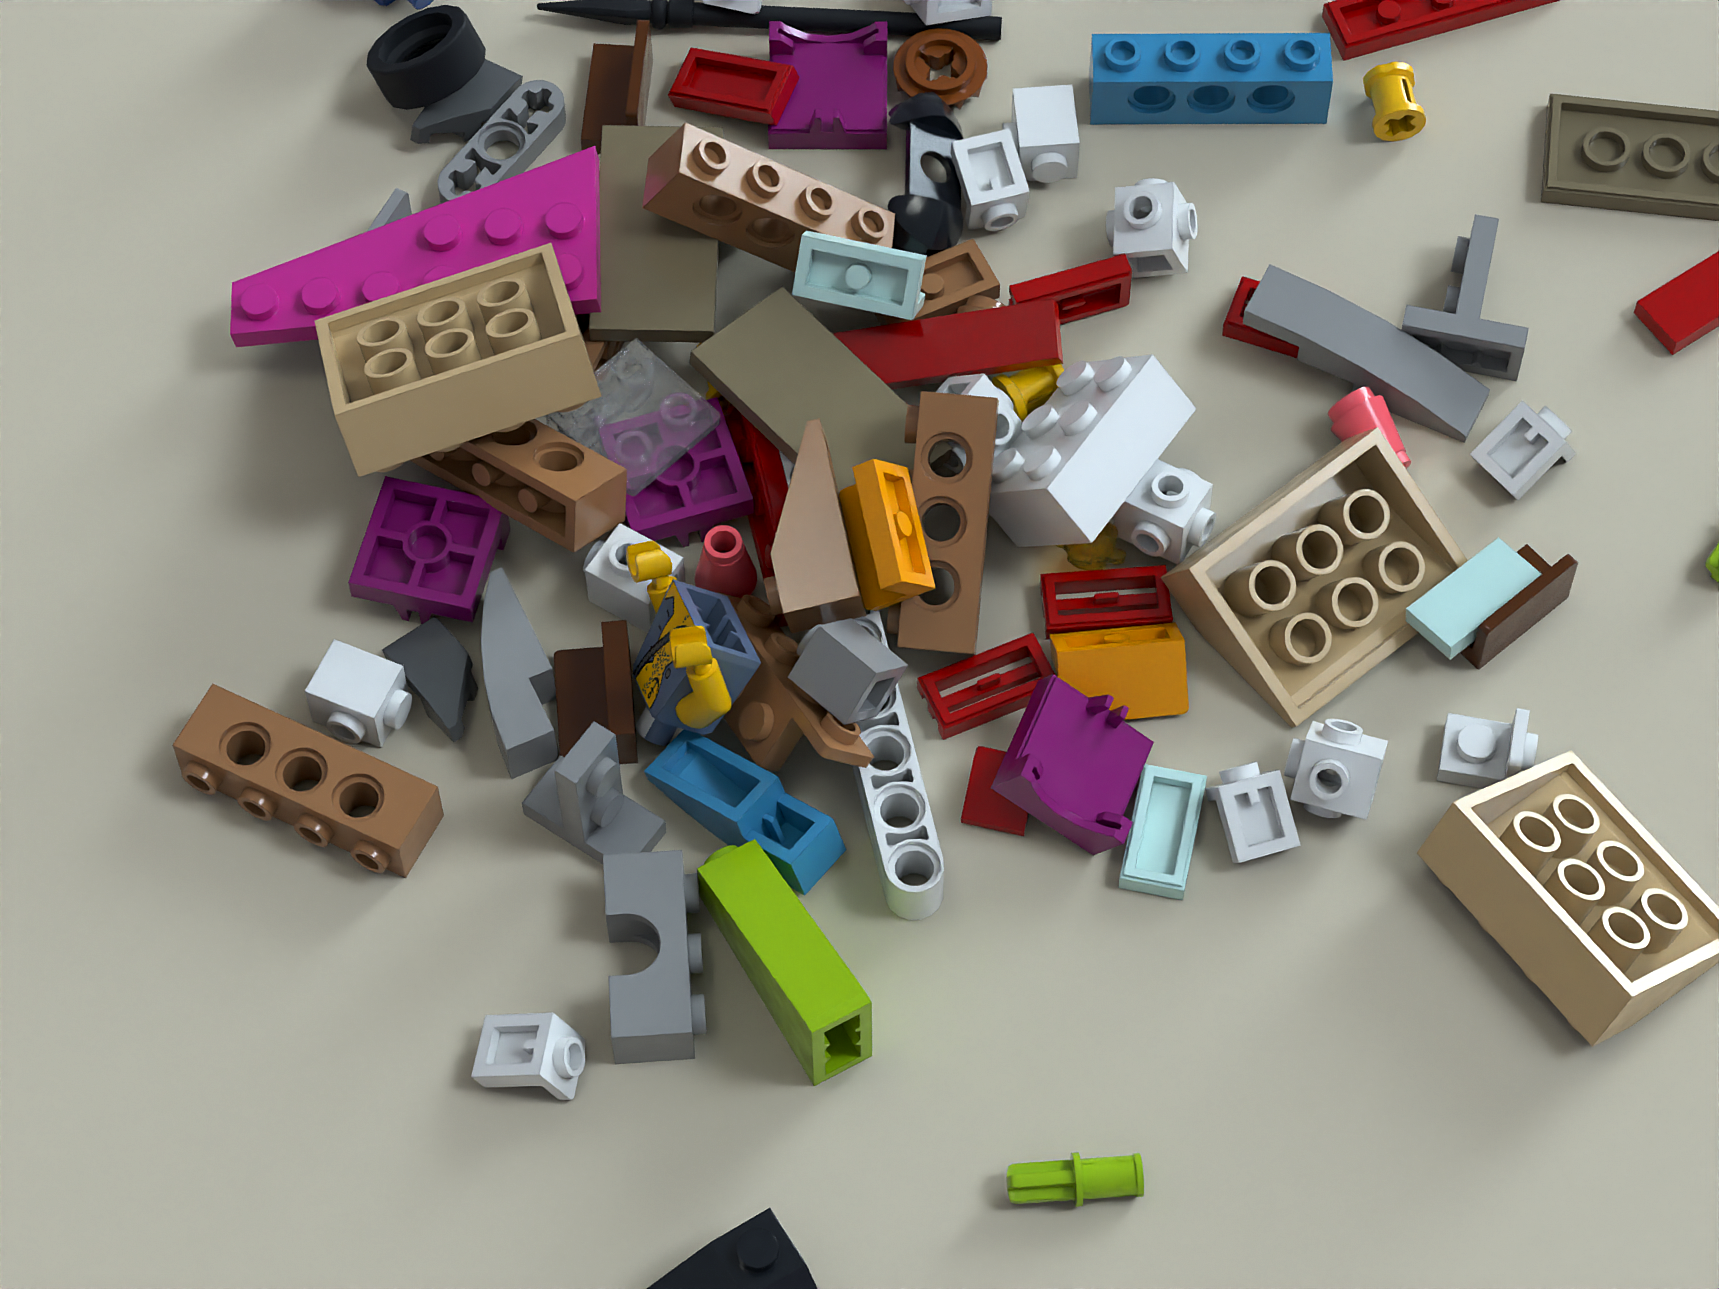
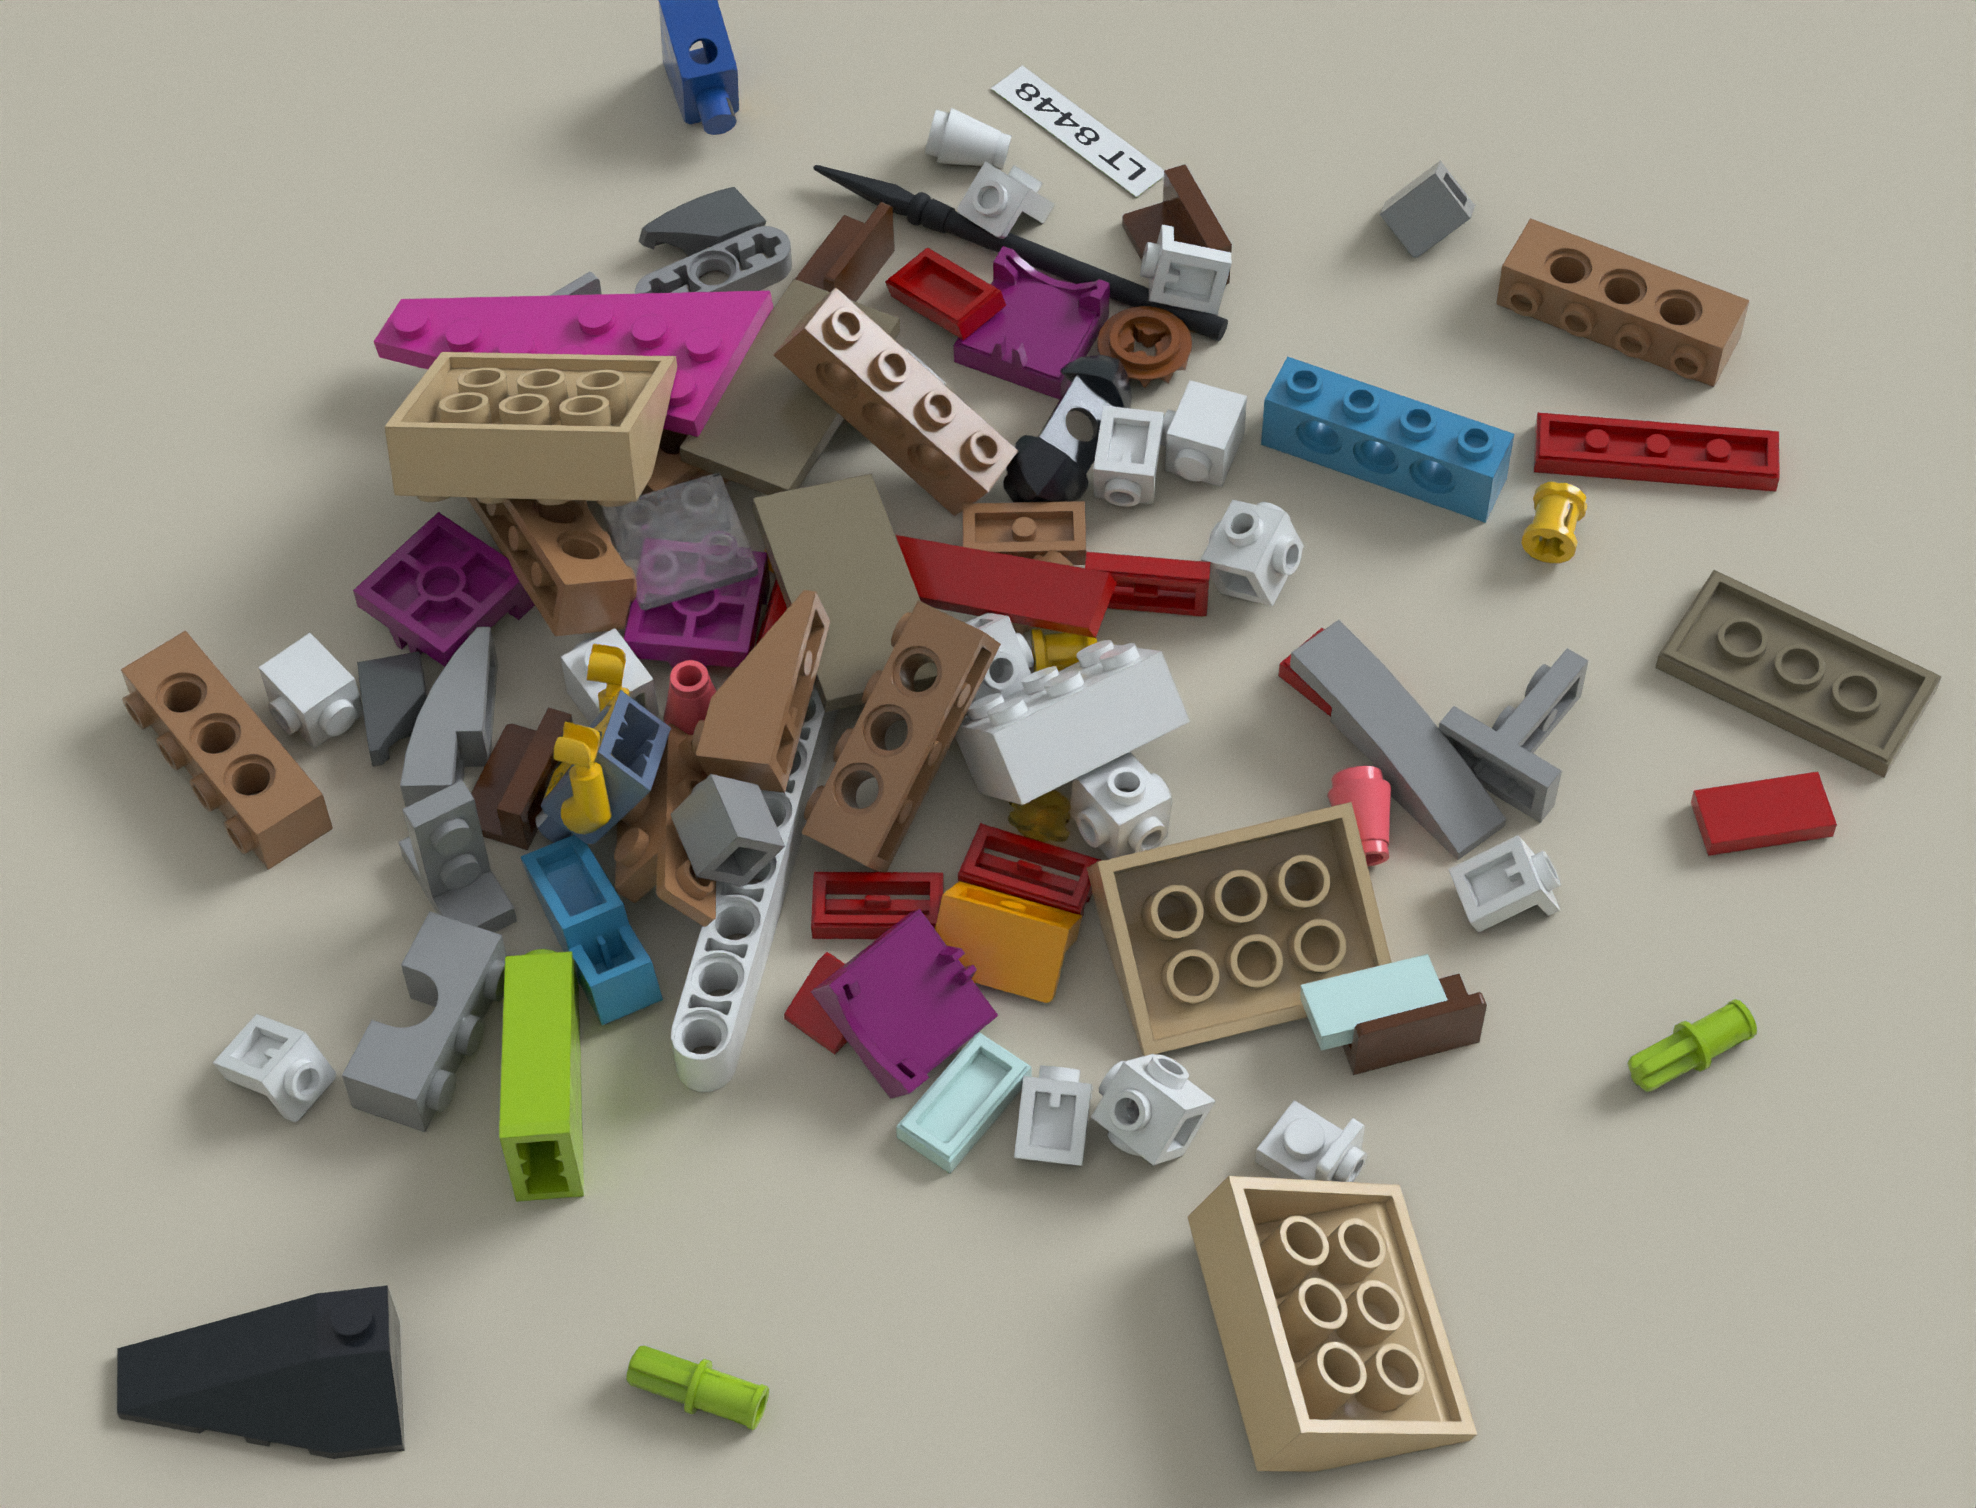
camera: 25 degrees right, 5 degrees down
black tyre [366,5,486,110] -> none
light aqua panel [792,230,927,320] -> none
light orange panel [839,459,935,611] -> none

